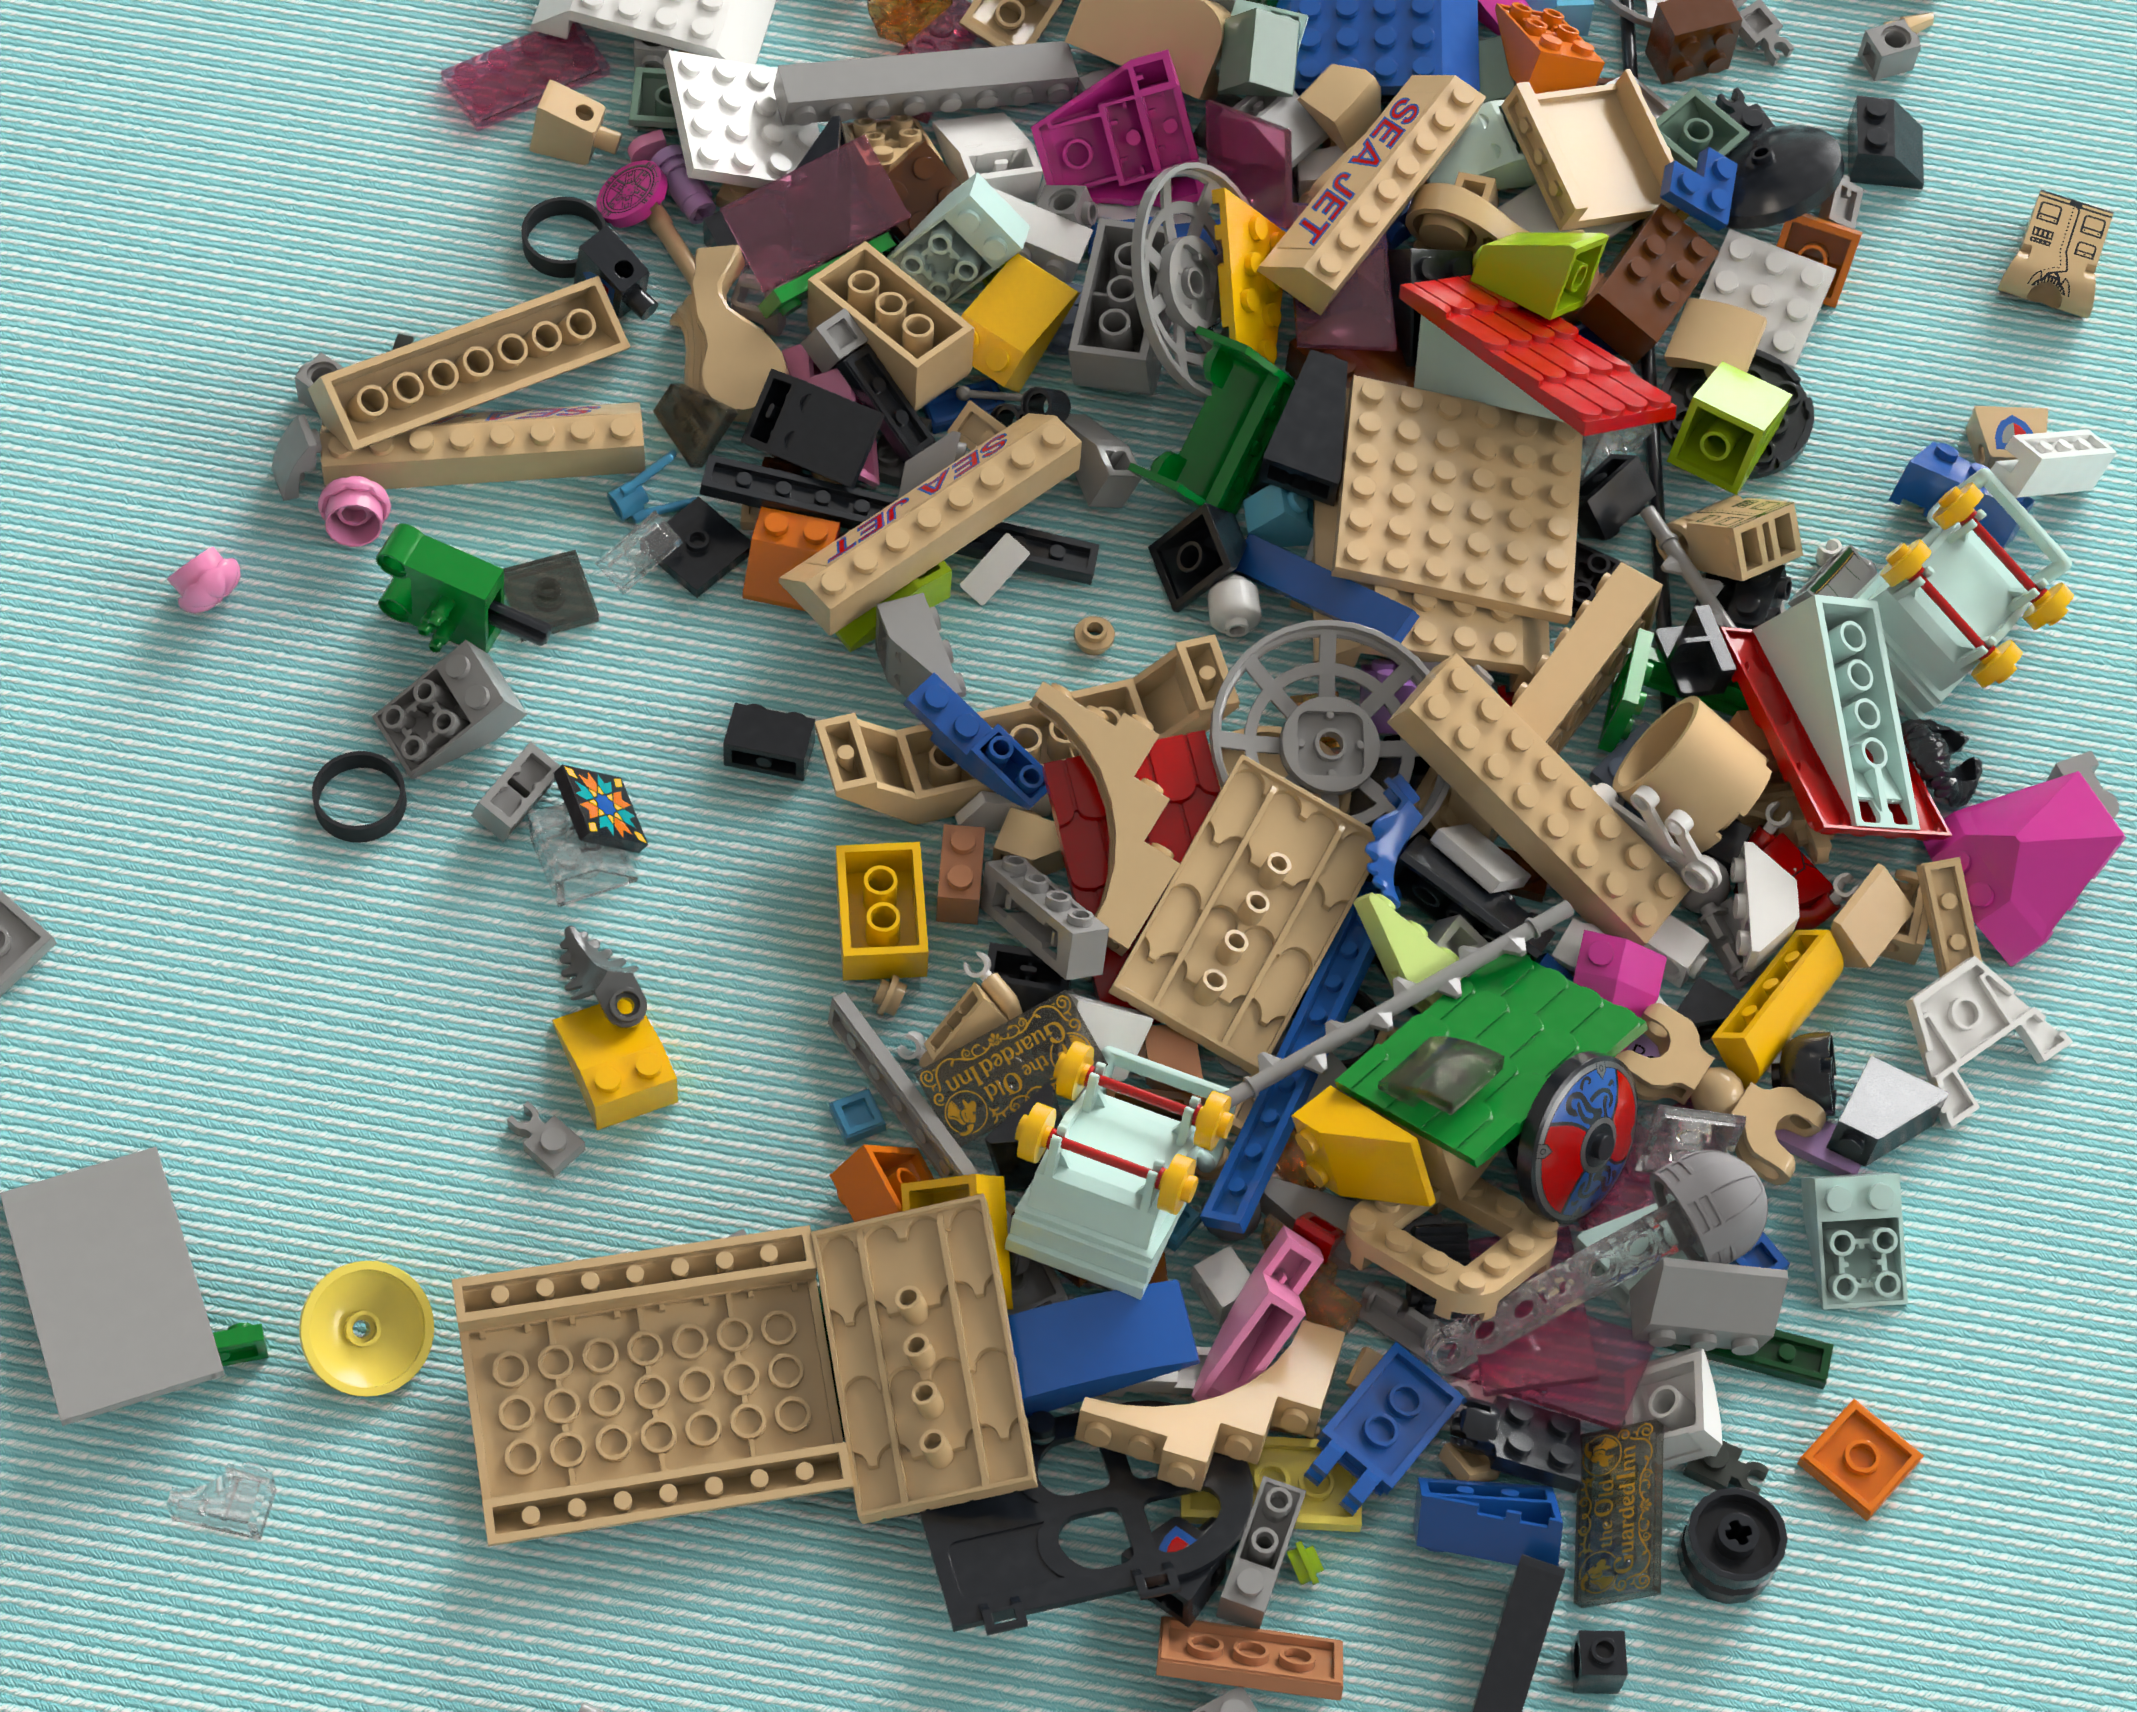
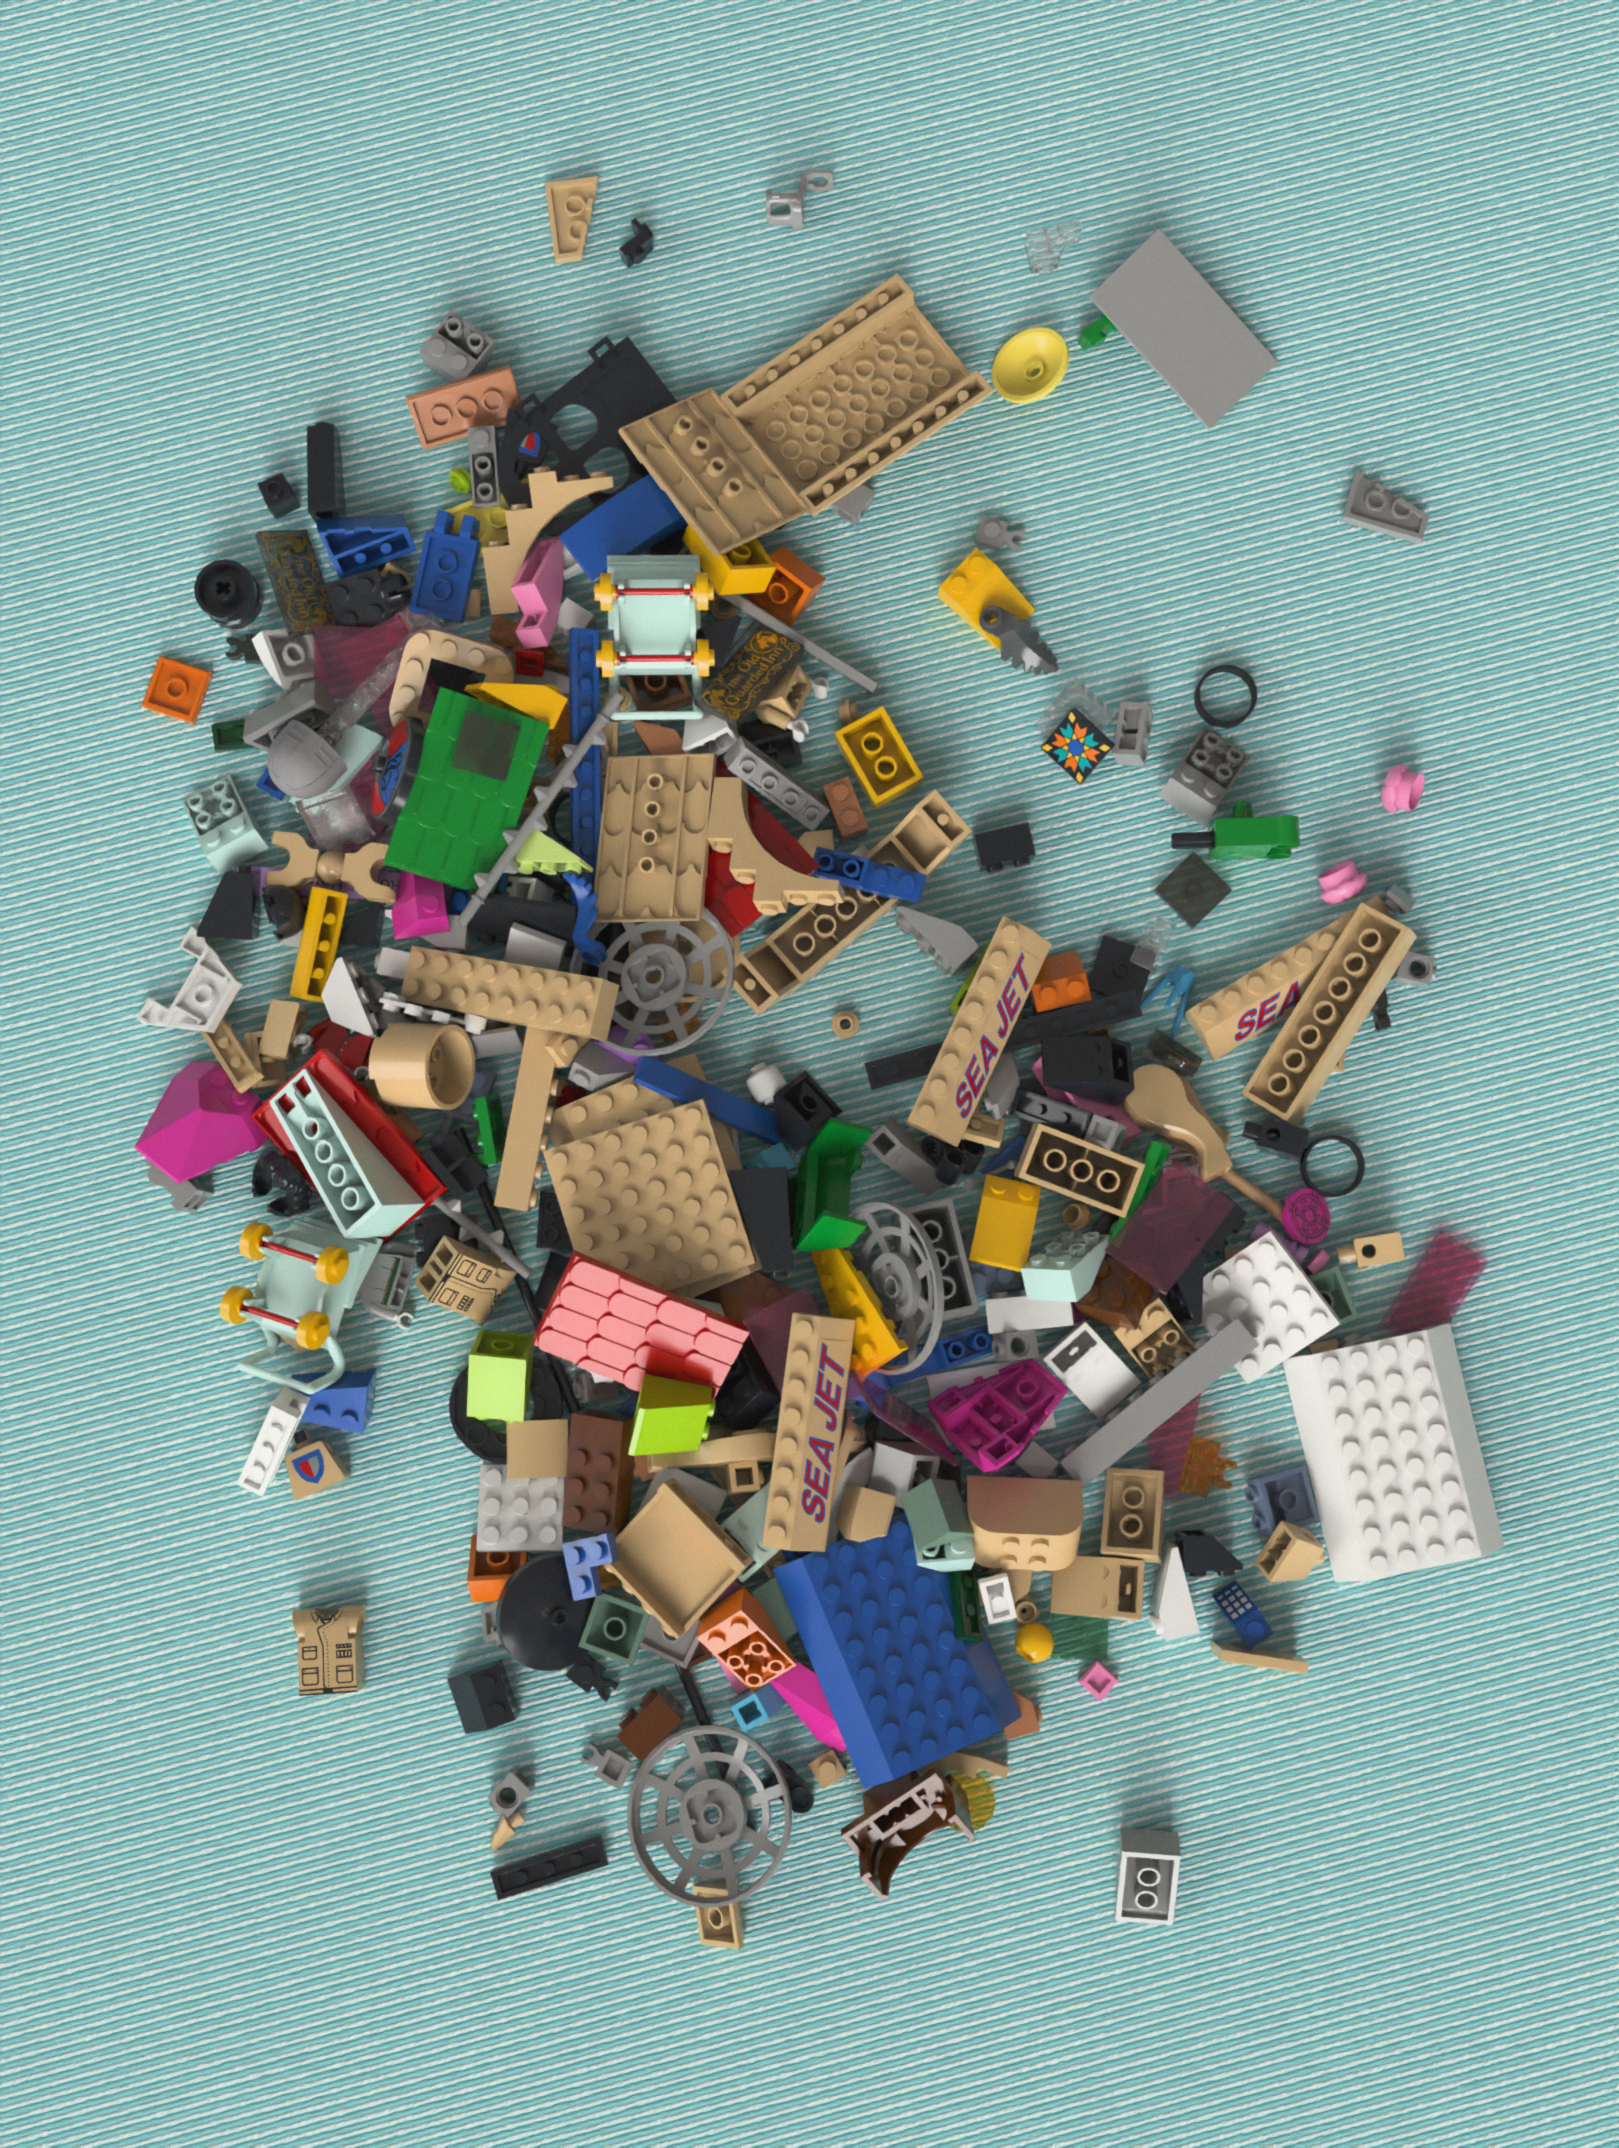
camera: 165 degrees right, 25 degrees up
dark azure tile [829,1088,886,1145] -> none
white sticker [960,533,1030,606] -> none

